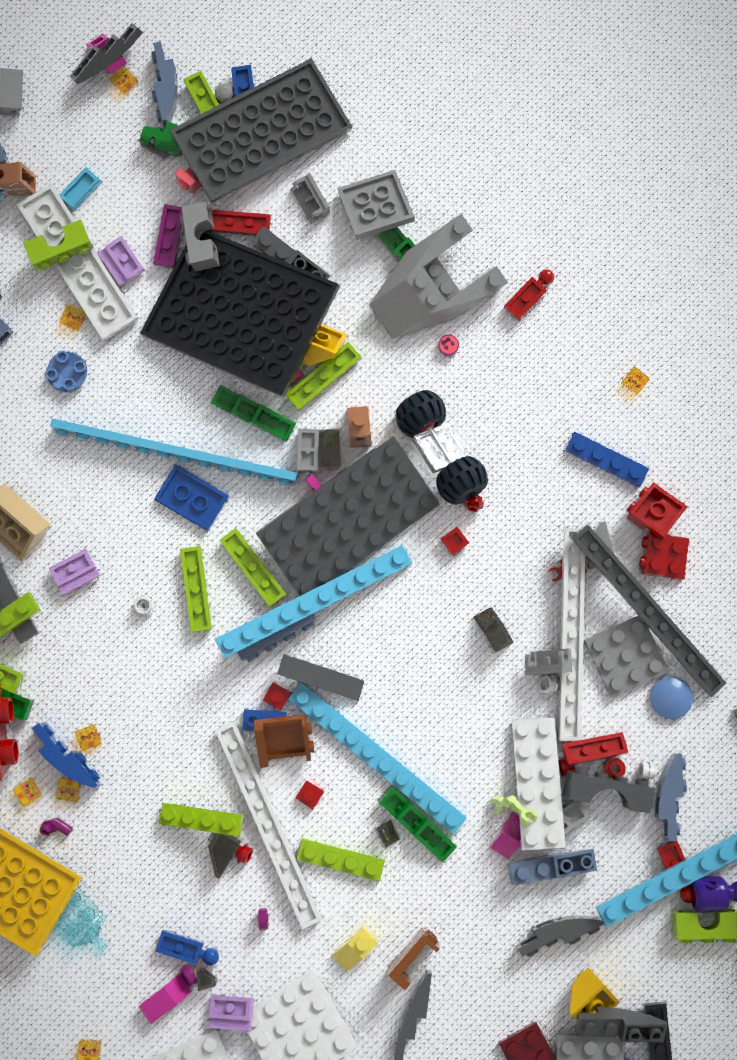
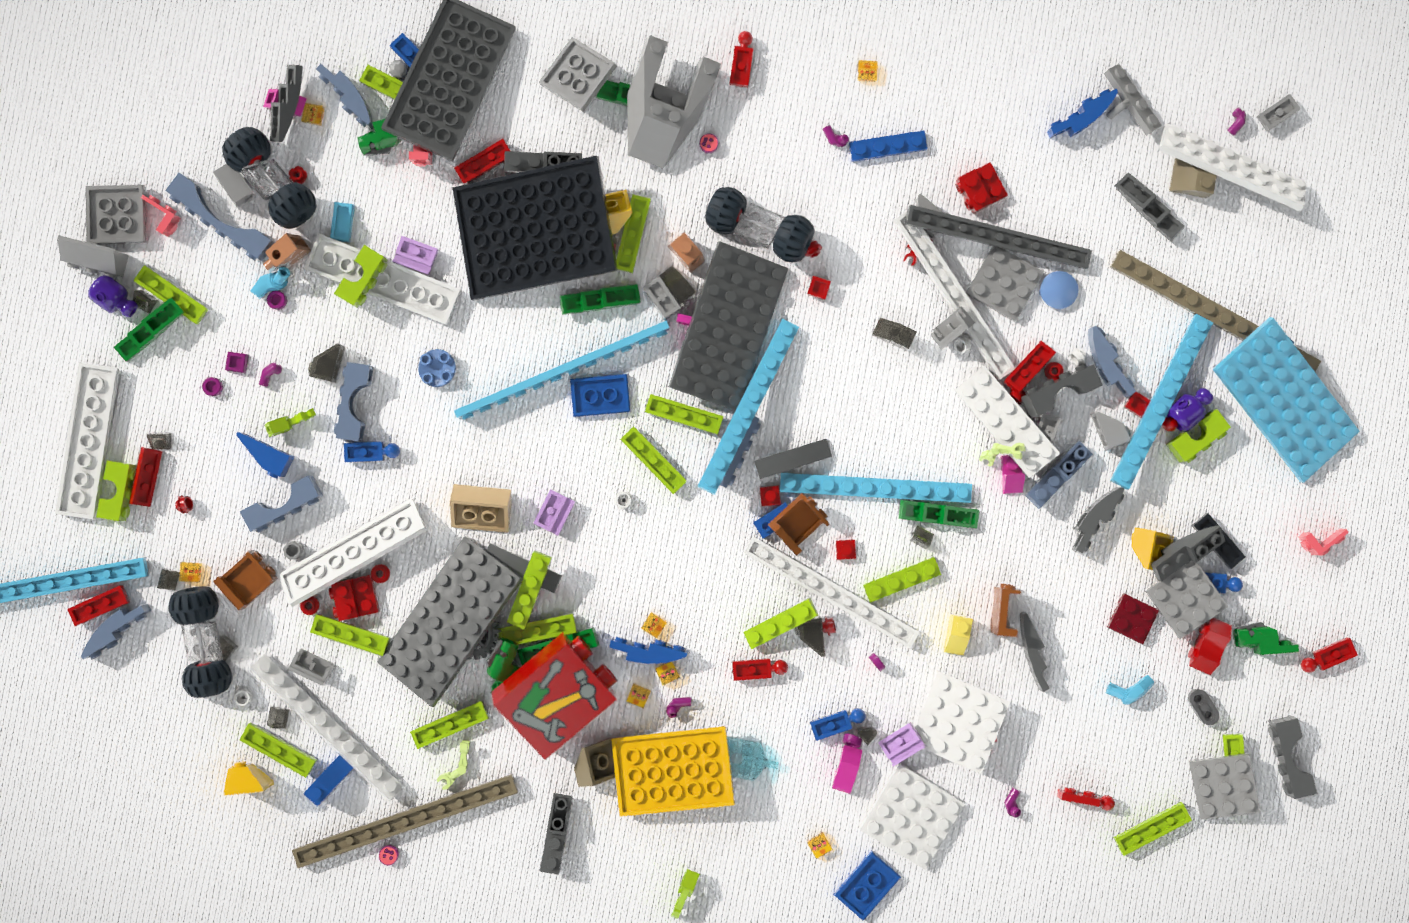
camera: 35 degrees left, 5 degrees up
clear yellow tile [59,304,86,332] -> none
magenta plate [153,204,183,268] -> none
light grey arch [180,201,220,271] -> none
light grey hinge [291,172,330,224] -> none
red plate [626,482,688,540] -> none
none -> black plate [222,127,317,229]
none -> red plate [288,166,307,184]
none -> red plate [732,658,788,681]
none -> magenta arm [822,125,849,147]
none -> light grey slope [1090,412,1131,450]

